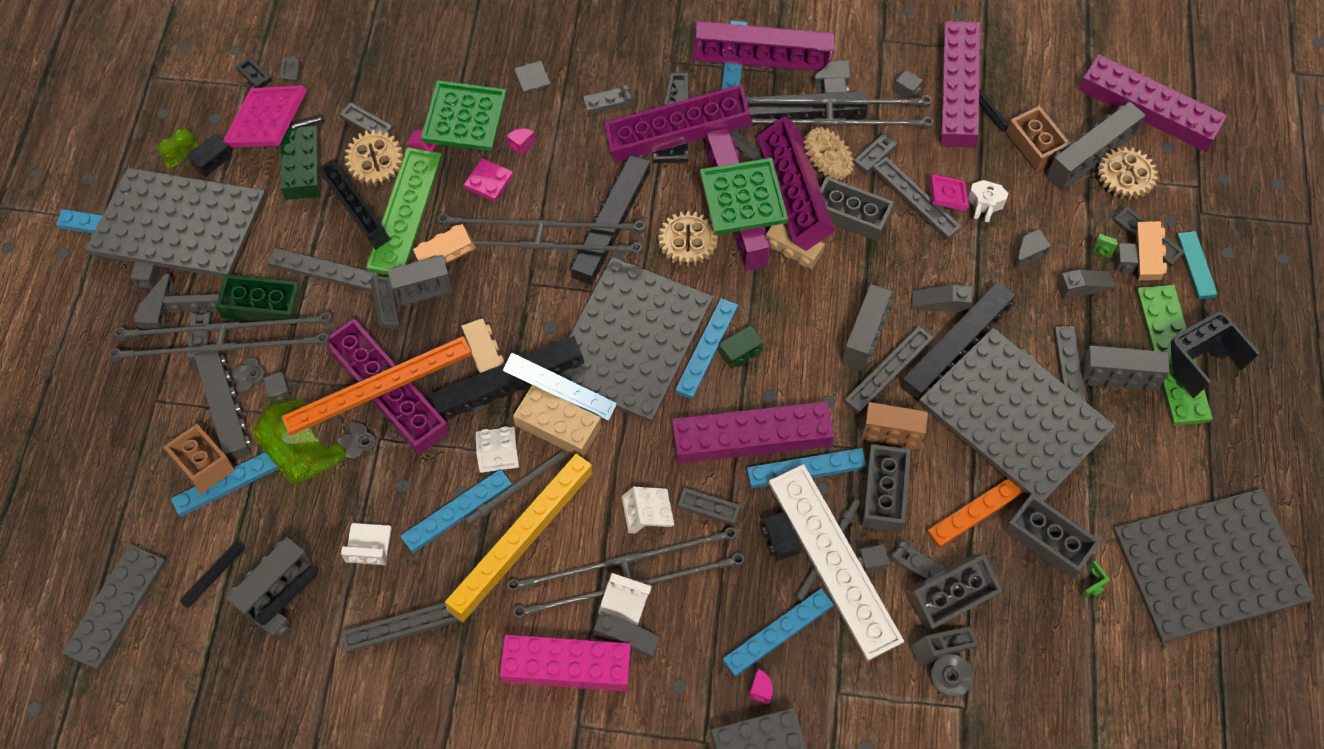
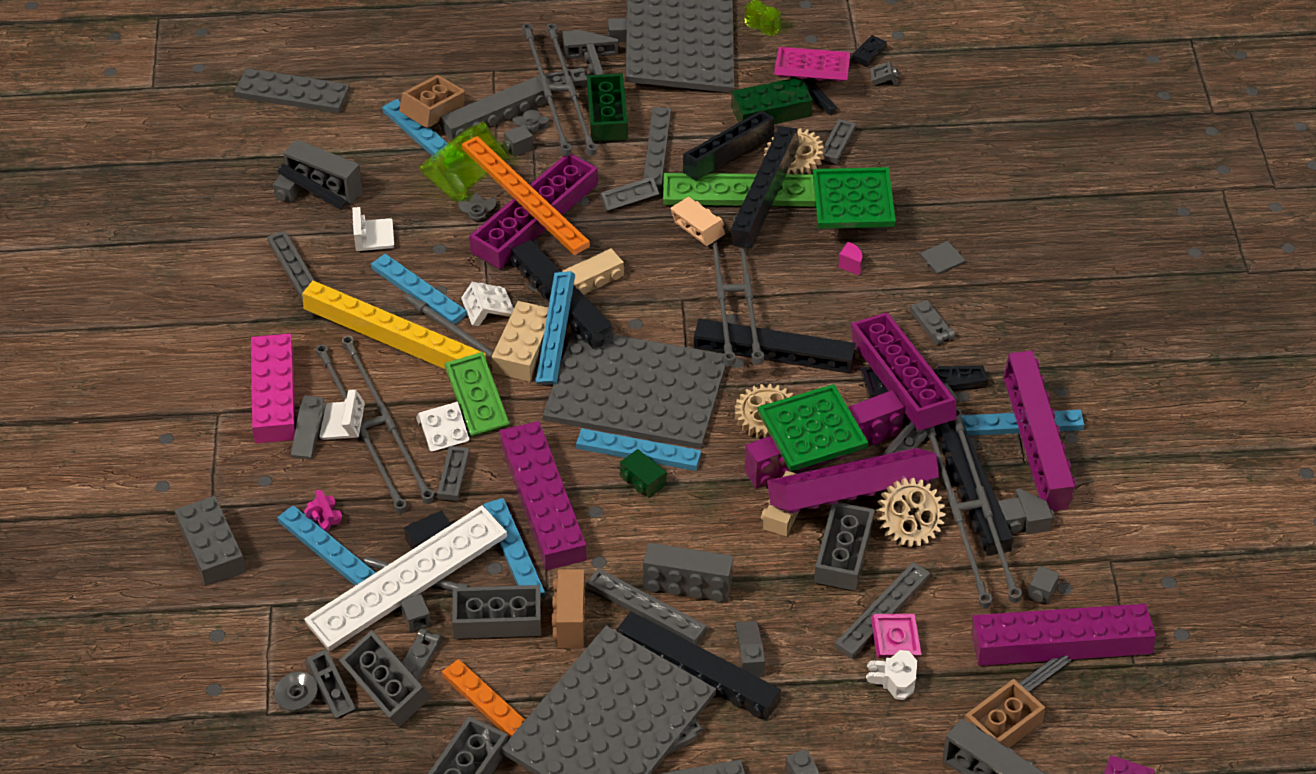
camera: 80 degrees right, 15 degrees down
black axle [180,541,245,608] -> none
black brick [187,134,232,177] -> none
dark grey brick [388,255,453,307] -> none
dark pink plate [464,158,513,202] -> none
dark pink brick [749,669,773,705] -> none
dark grey plate [853,133,899,174] -> none
slope [1014,229,1051,269] -> none
none -> dark pink hips [304,490,342,532]
none -> bright green tile [444,352,510,438]
none -> black brick [730,126,800,249]

